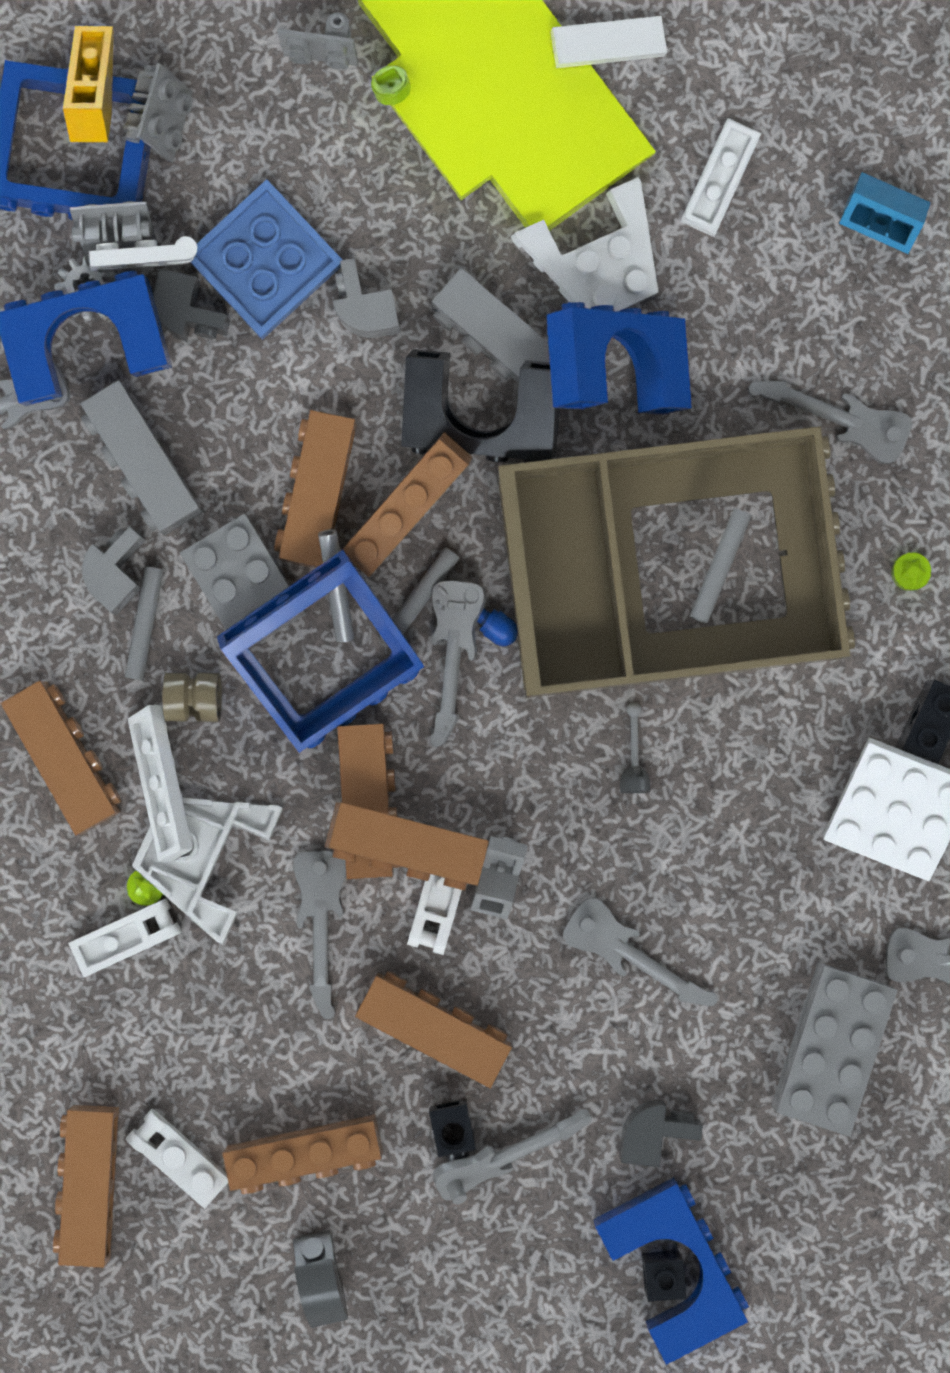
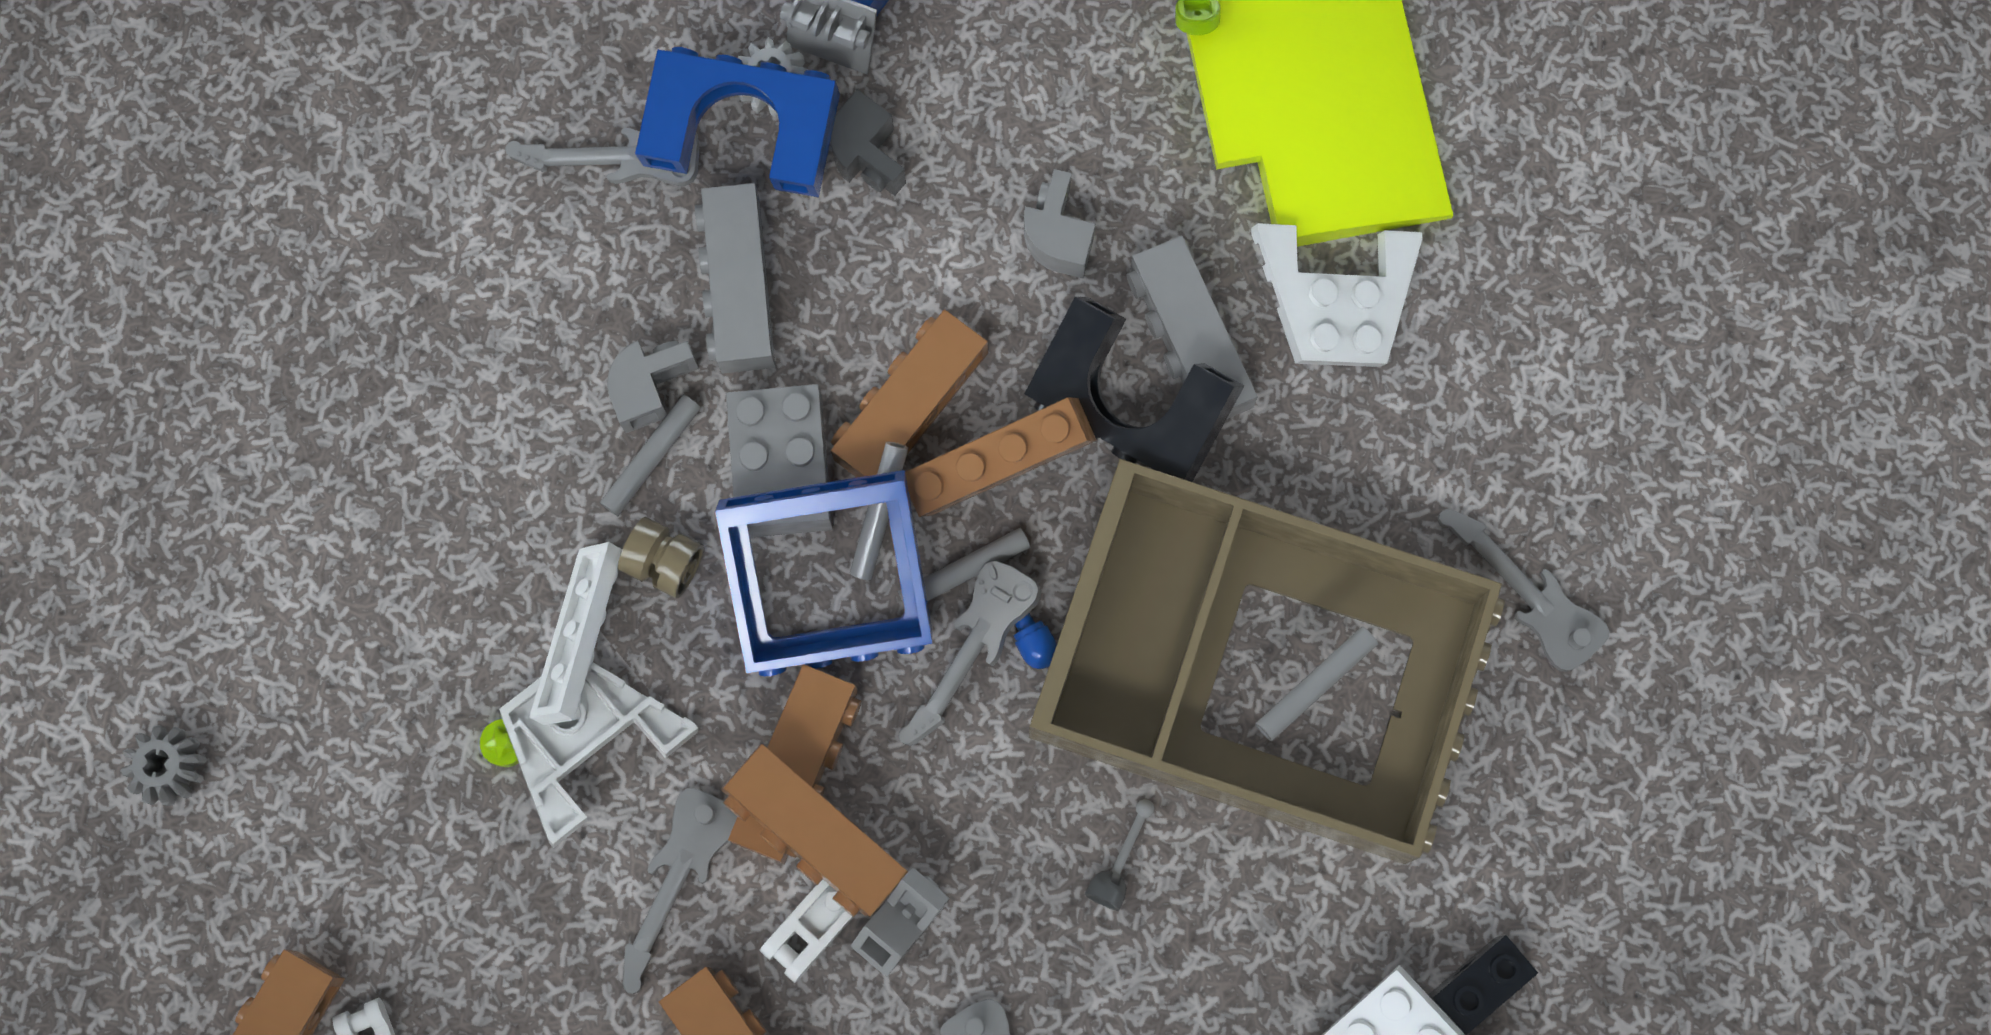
camera: 25 degrees right, 10 degrees down
medium nougat brick [0,680,122,836] -> none
white plate [68,898,182,977] -> none
white plate [89,236,197,272] -> none
medium blue plate [190,179,342,340] -> none
blue arch [546,302,692,415] -> none
white tile [550,16,667,68] -> none
white tile [680,118,762,237] -> none
dark azure brick [839,172,931,254] -> none
lime tile [891,552,931,591] -> none

